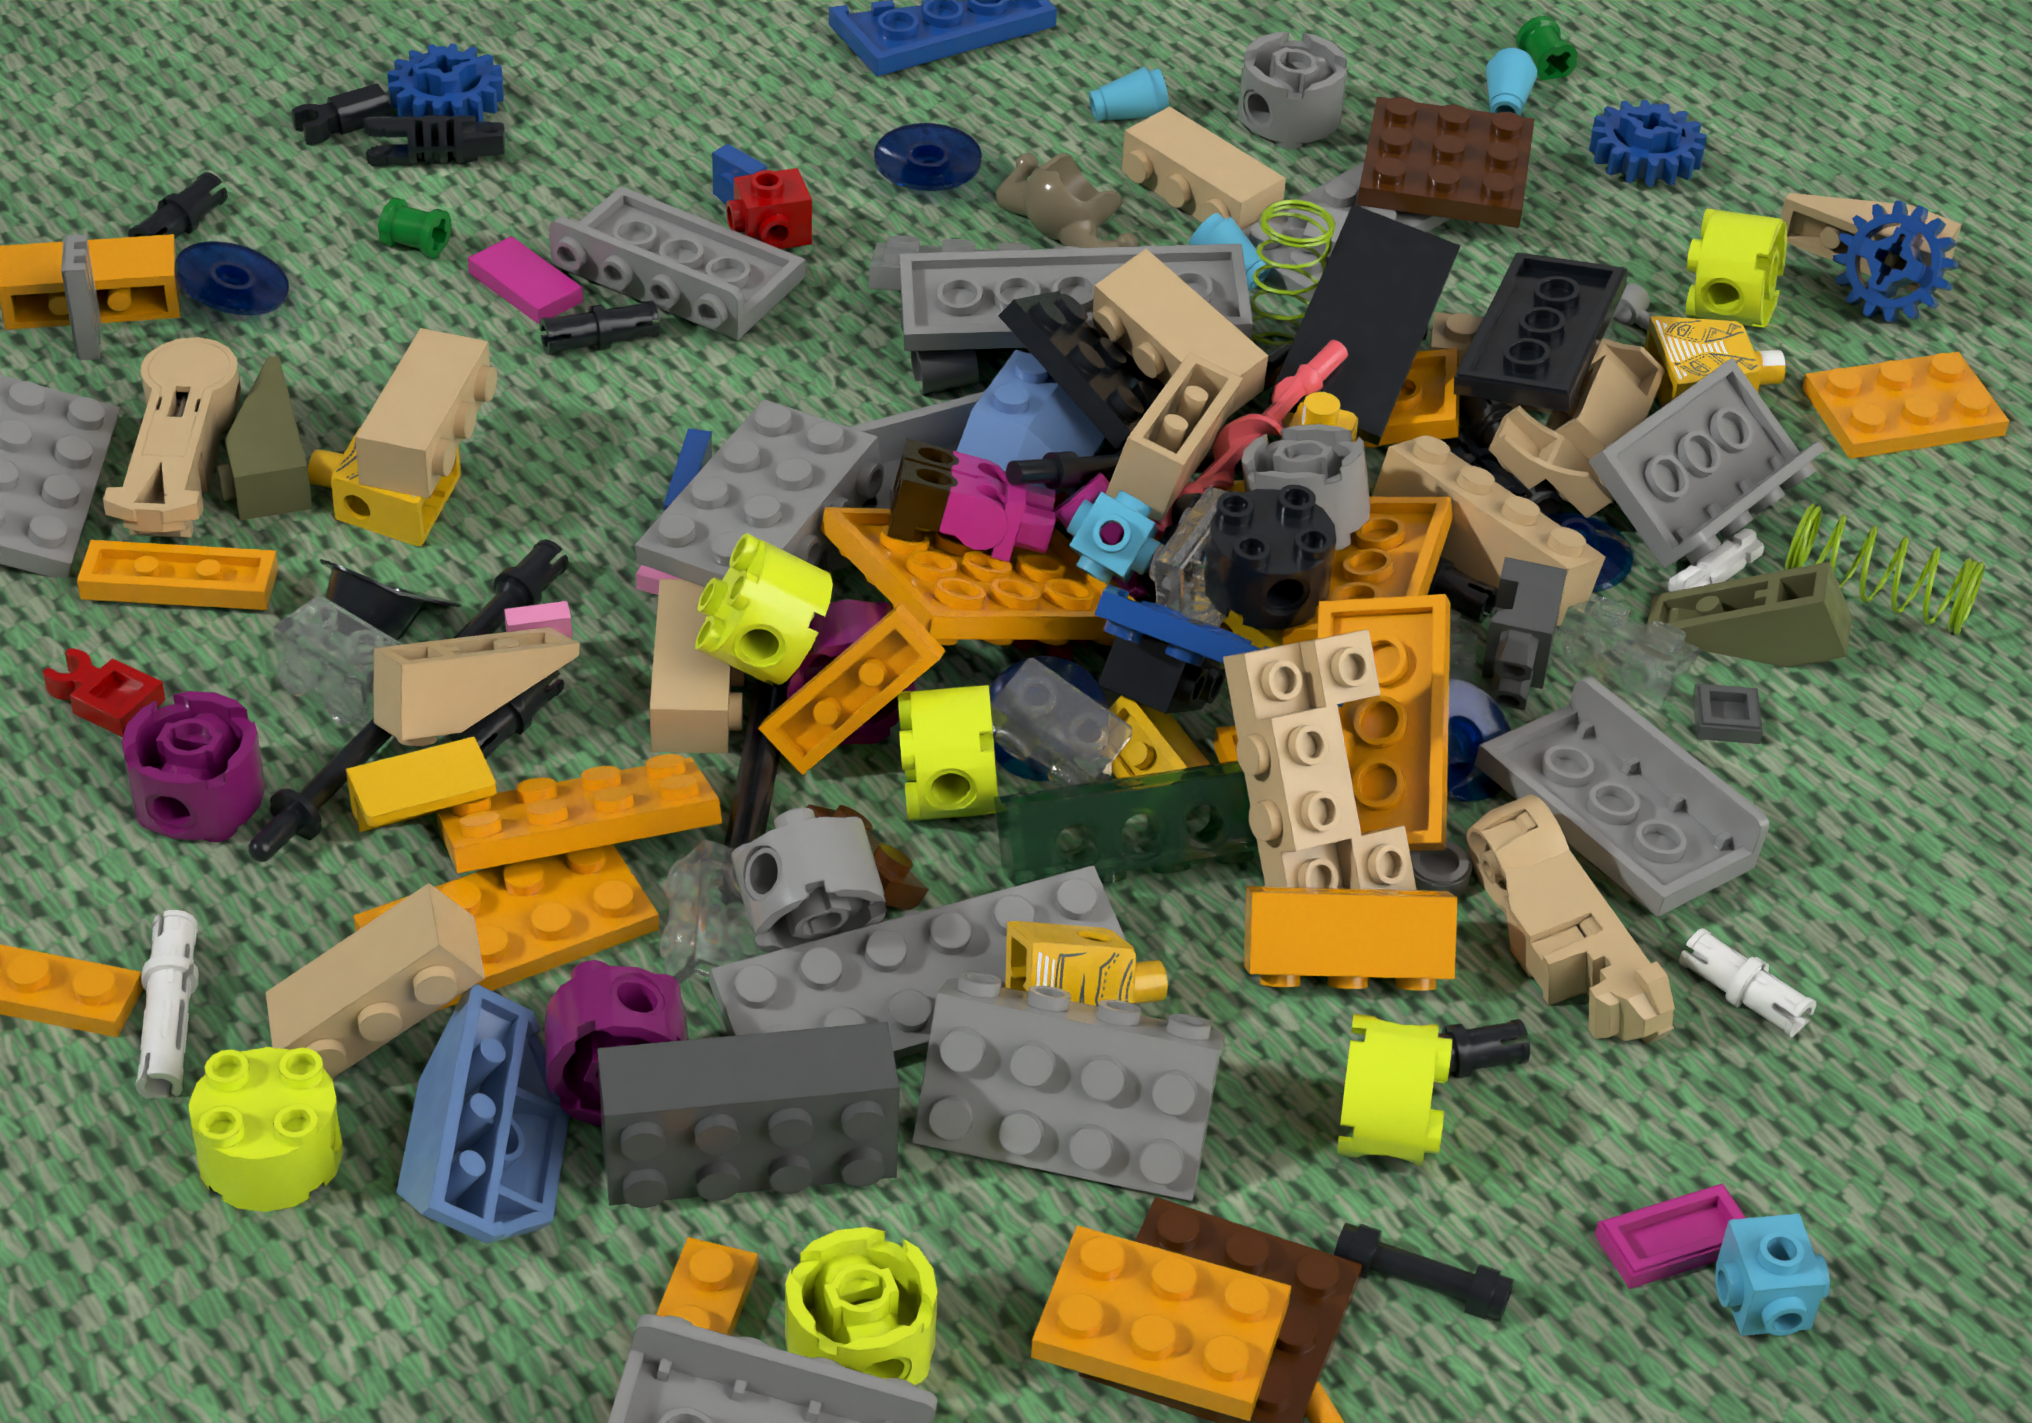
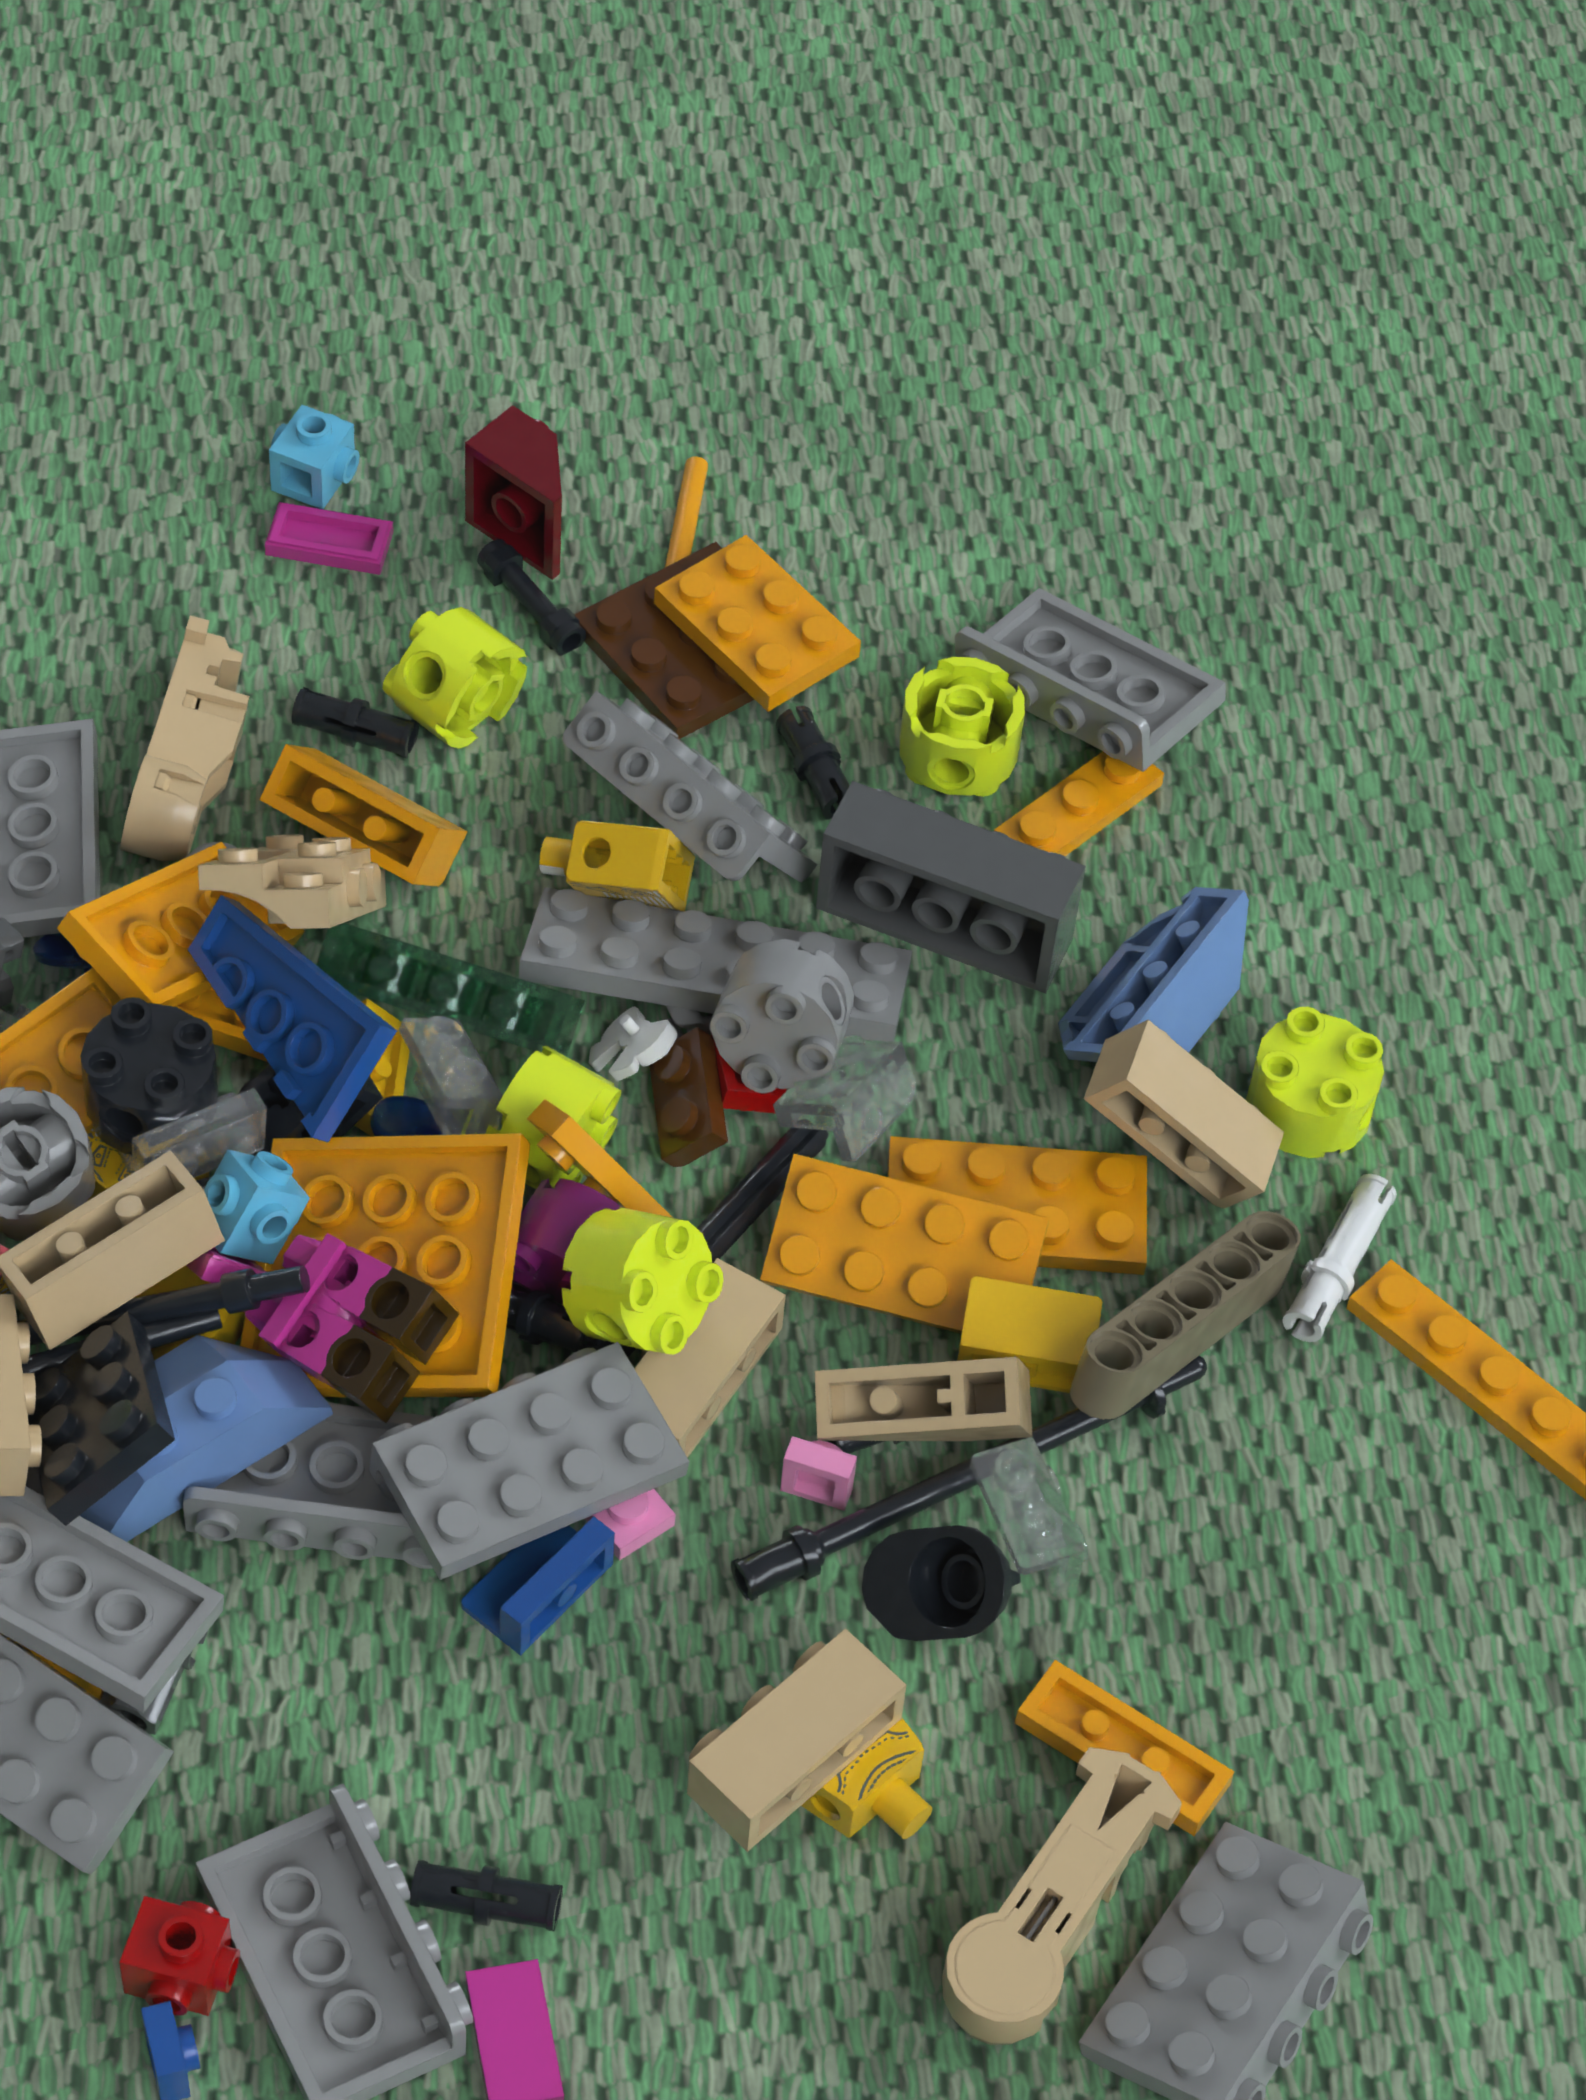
camera: 150 degrees left, 10 degrees up
red plate [42,648,166,737] -> none
magenta brick [121,691,265,842] -> none
olive slope [217,356,313,520] -> none
magenta brick [544,960,689,1126] -> none
white pin [1679,928,1816,1037] -> none
none -> dark red slope [465,405,562,580]
none -> white piece [589,1006,677,1081]
none -> black pin [775,706,850,820]
none -> dark tan beam [1070,1211,1301,1420]

